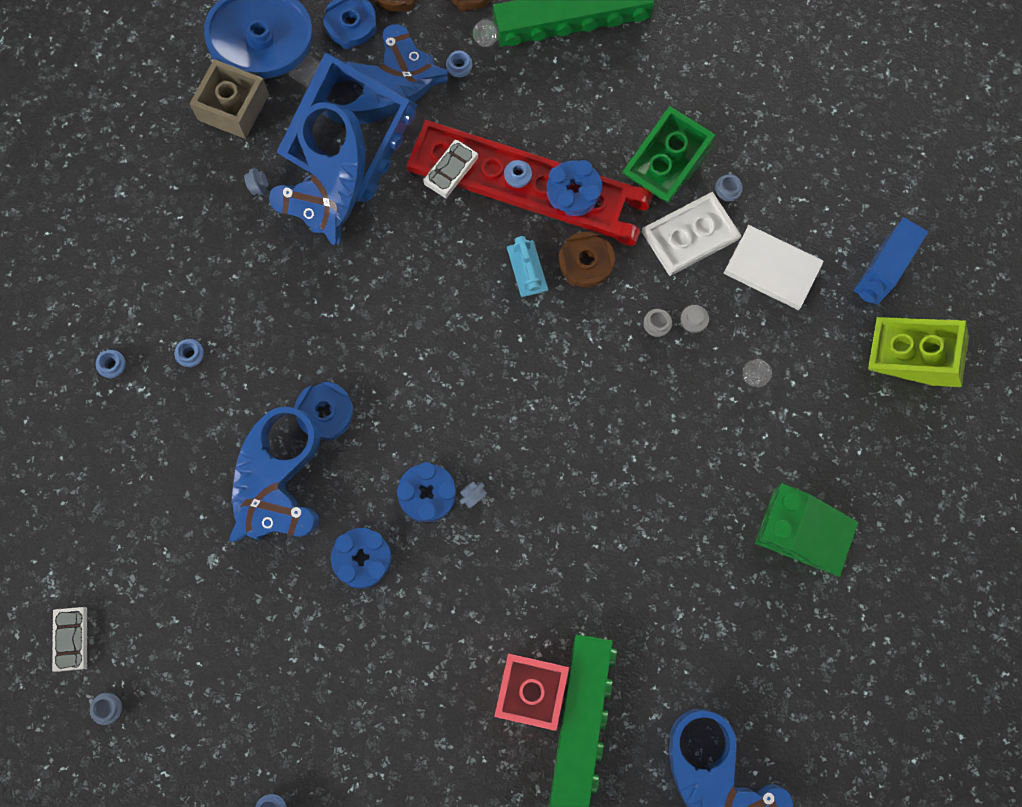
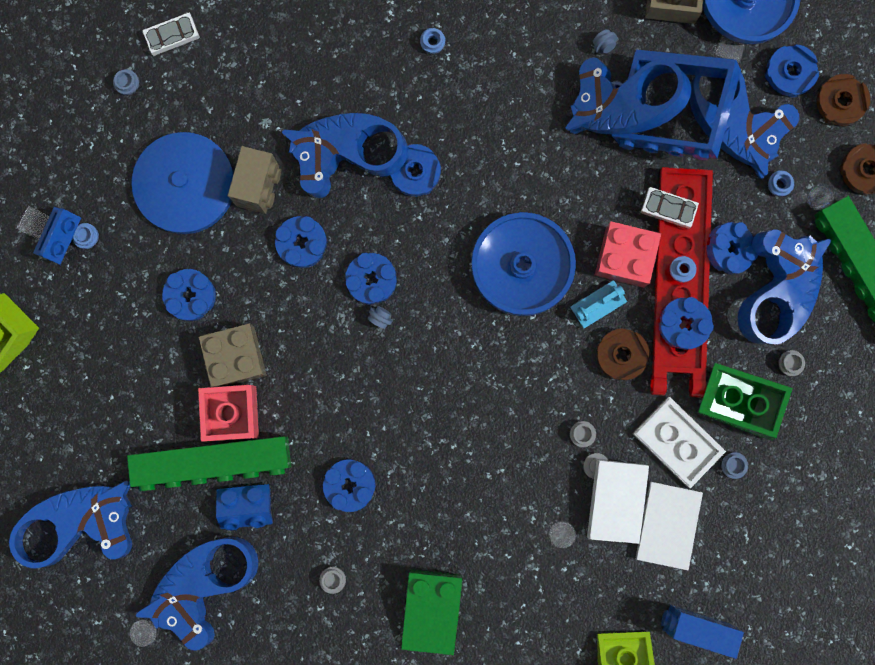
camera: 75 degrees right, 10 degrees up
none -> blue dish [132,132,234,234]
none -> blue plate [162,269,216,321]
none -> dark tan brick [199,323,267,387]
none -> blue bracket [216,484,273,530]
none -> dark tan brick [228,146,281,214]
none -> light grey plate [319,567,346,594]
none -> blue plate [323,459,376,512]
none -> blue dish [472,212,576,316]
none -> white tile [587,460,649,544]
none -> coral brick [595,221,661,288]
none -> blue plate [707,222,758,274]
none -> blue animal [738,230,831,344]
none -> light grey plate [778,350,805,376]

